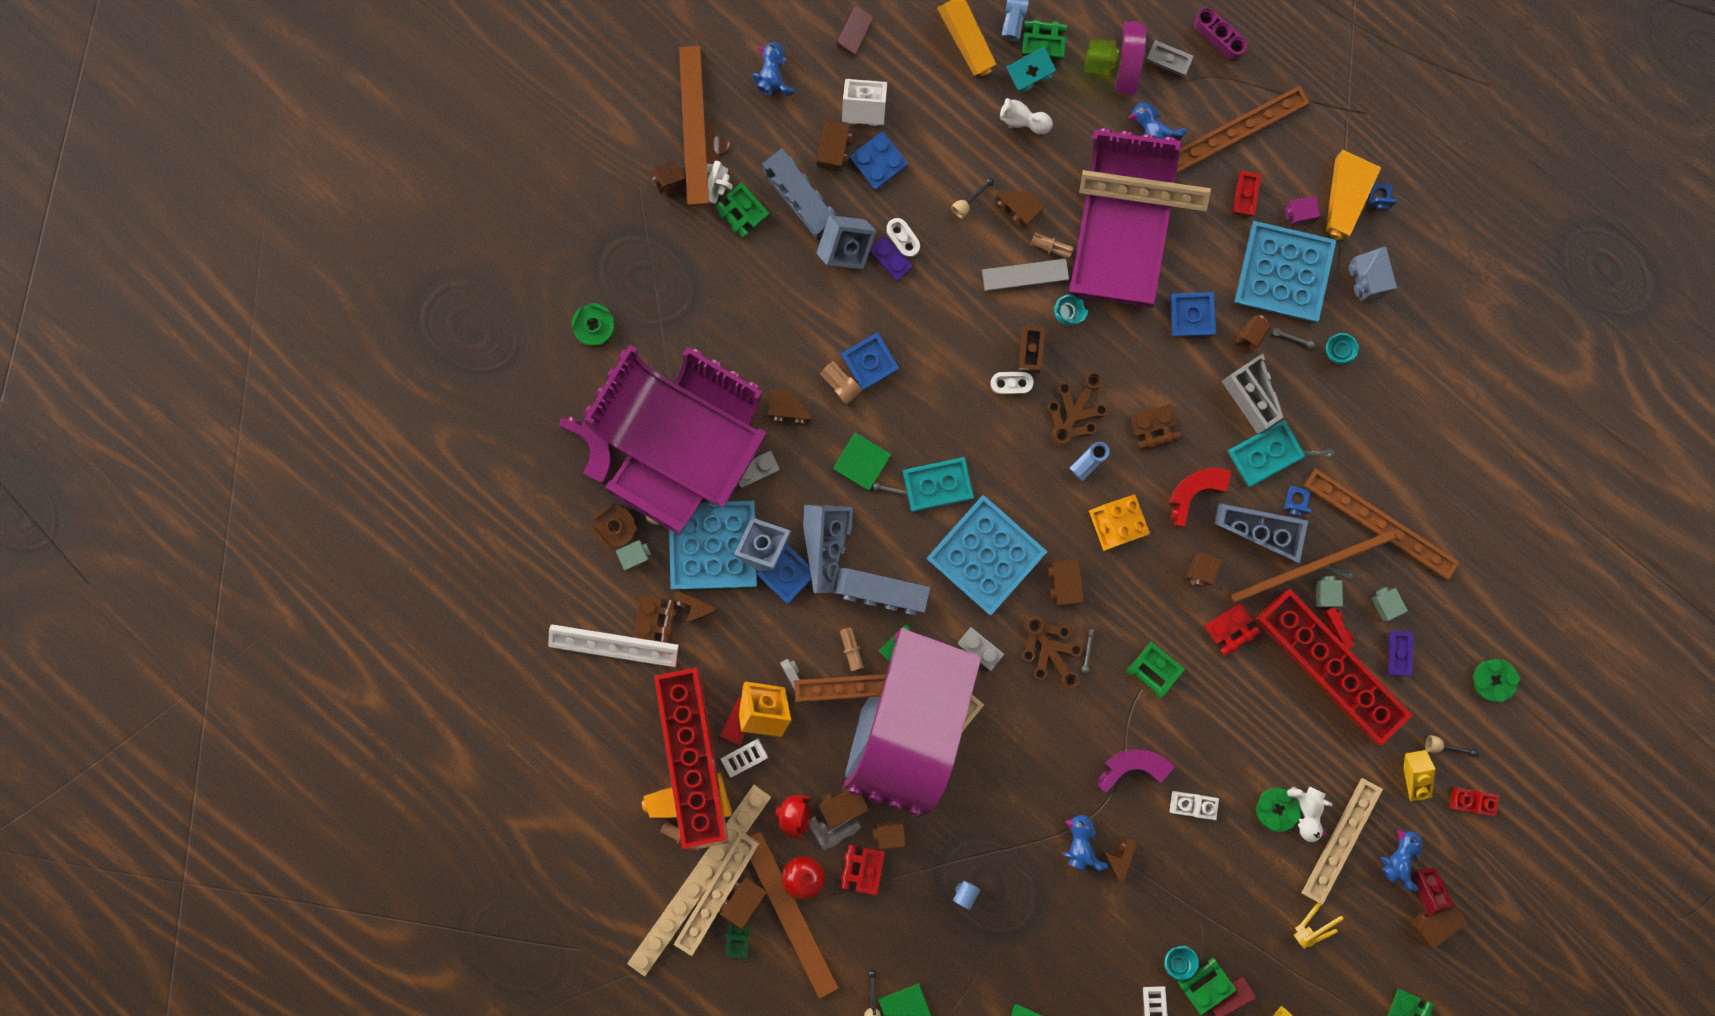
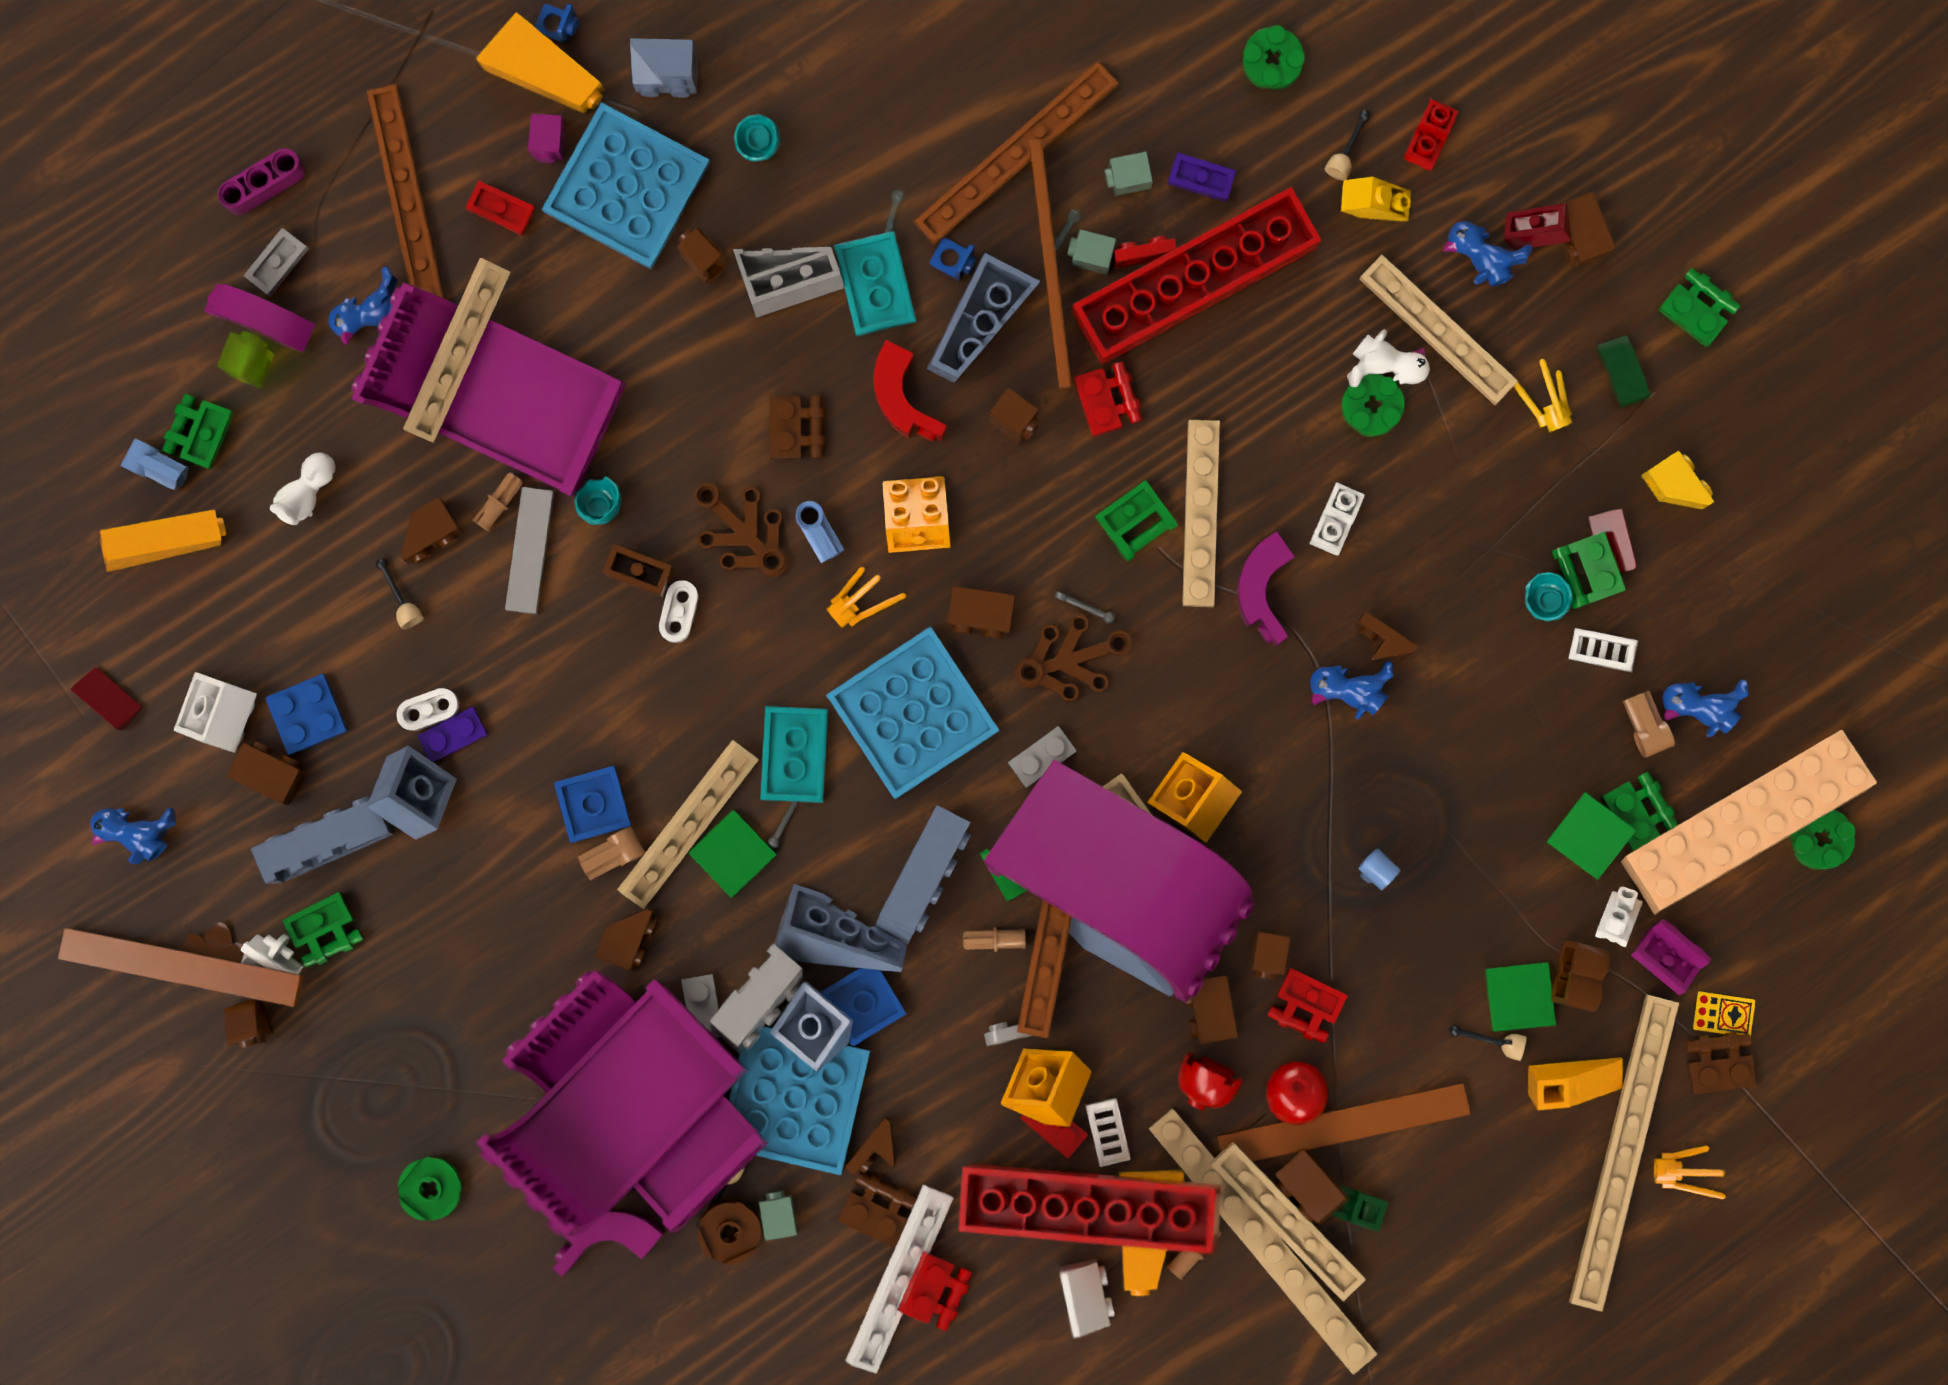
camera: 75 degrees left, 0 degrees up
clear bracket [808,817,861,850] -> none
teal brick [1006,47,1056,92] -> none
blue plate [1170,292,1216,337] -> none
dark grey hinge [1272,328,1315,349] -> none
none -> tan plate [617,740,759,909]
none -> light grey wedge [710,944,803,1053]
none -> light orange plant [827,567,906,628]
none -> red plate [897,1251,973,1331]
none -> white slope [1059,1259,1114,1338]
none -> light orange slope [1147,752,1242,843]
none -> tan plate [1182,420,1220,607]
none -> dark green slope [1597,335,1650,408]

